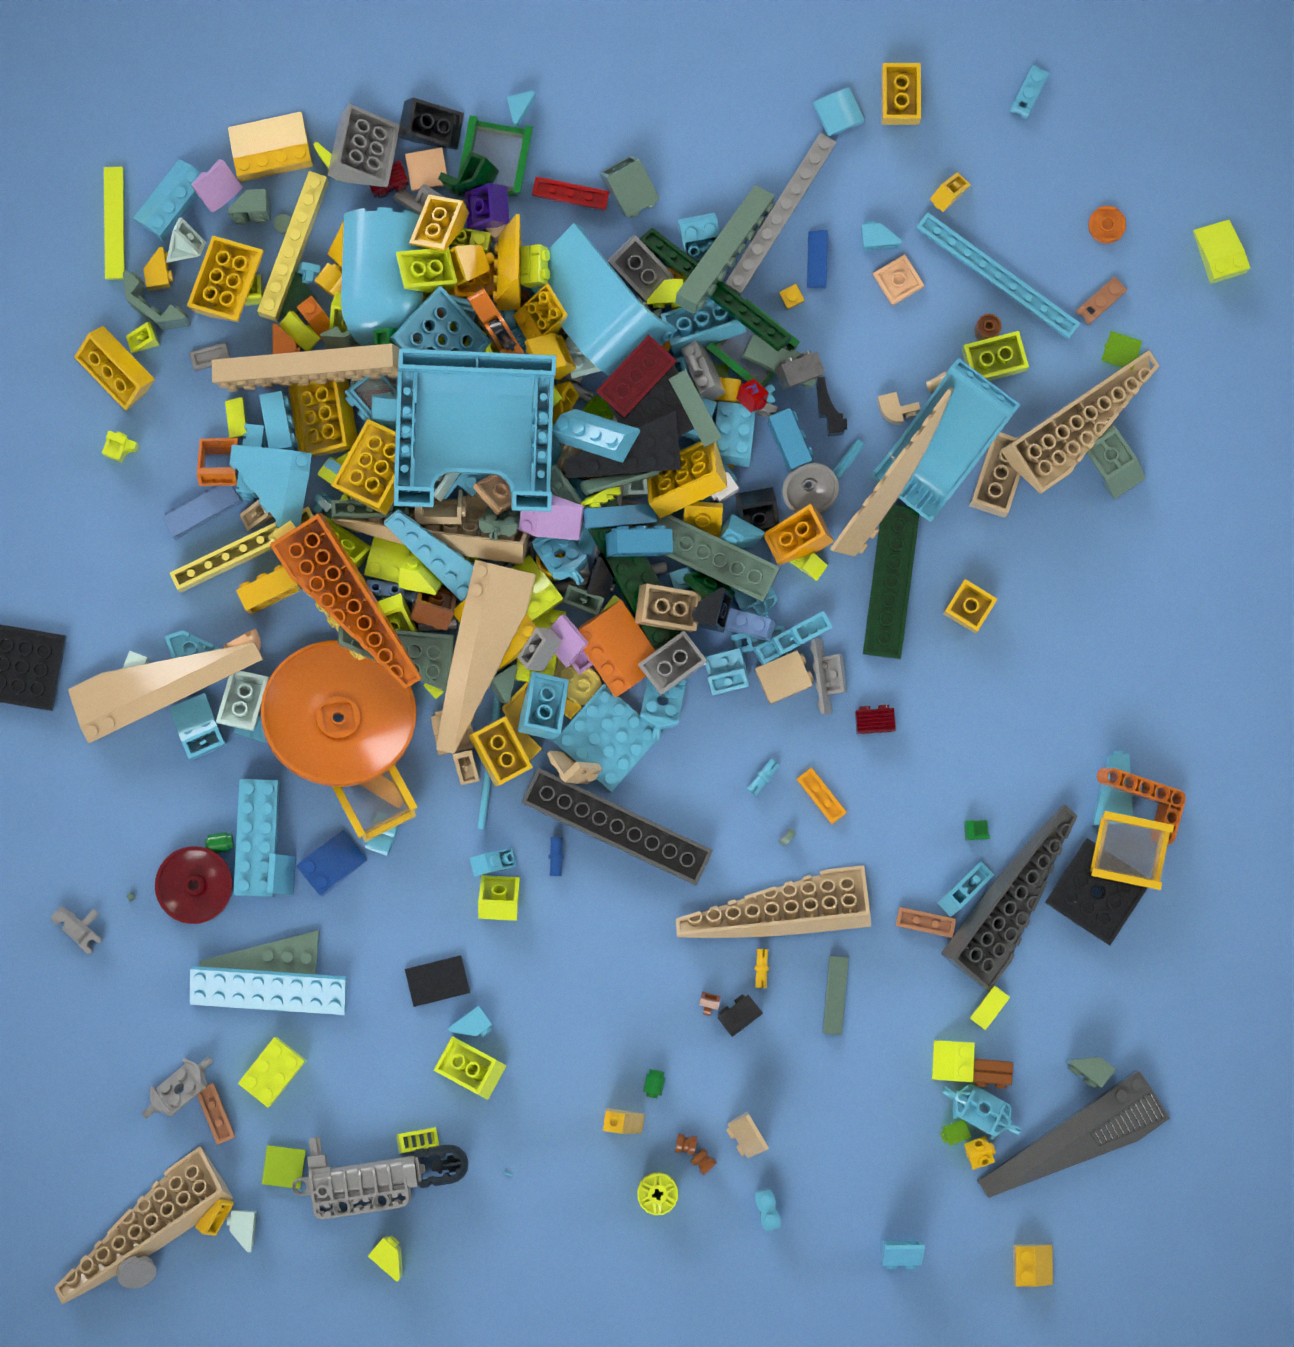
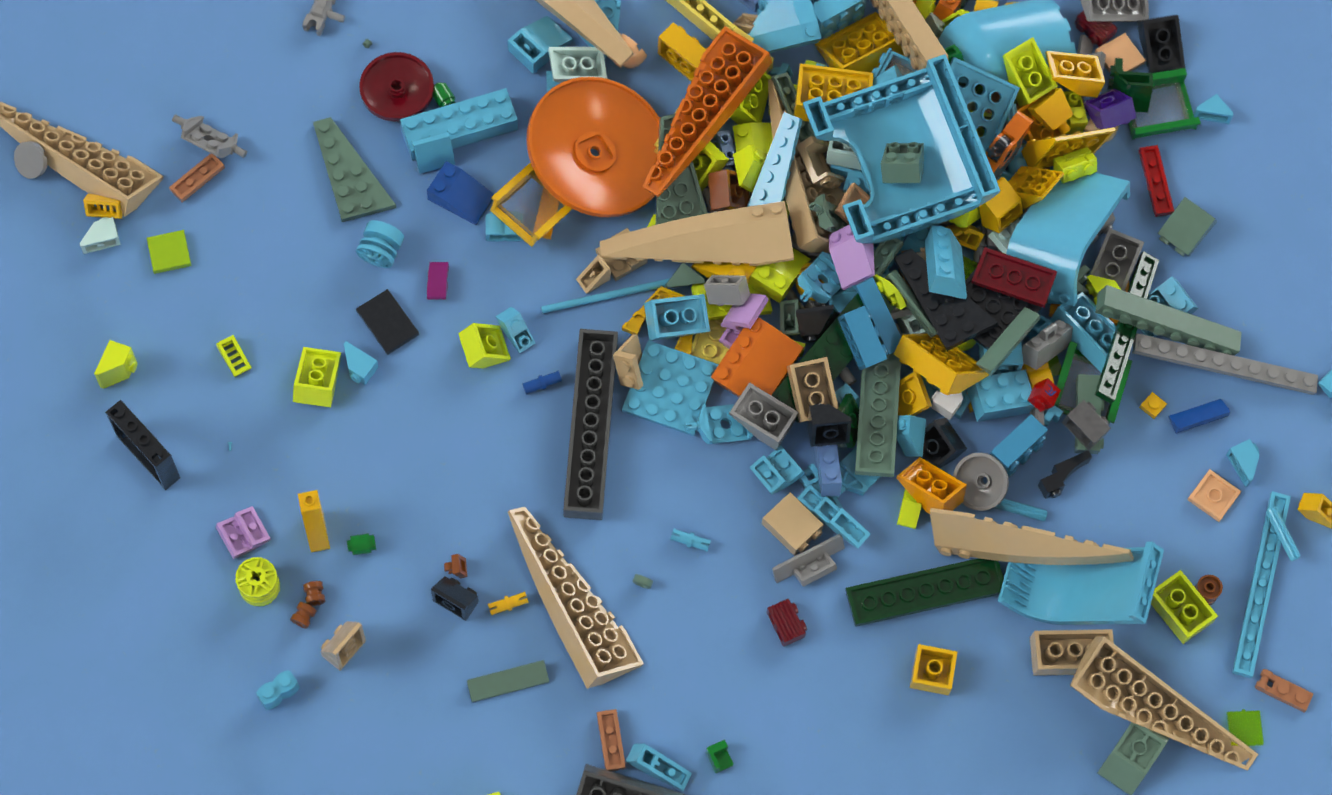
camera: 65 degrees right, 15 degrees down
plate [190,966,346,1015] -> none
neon yellow brick [238,1037,307,1108] -> none
light grey piece [292,1137,468,1220] -> none
yellow brick [468,716,533,786] -> none
light orange tile [796,767,847,825] -> none
tan brick [877,392,920,425] -> none
none -> black window [105,400,180,490]
none -> lavender slope [216,506,271,559]
none -> medium azure wheel [356,220,404,268]
none -> magenta slope [427,262,449,299]
none -> sand green slope [881,142,924,183]
none -> medium azure axle [1266,507,1300,561]

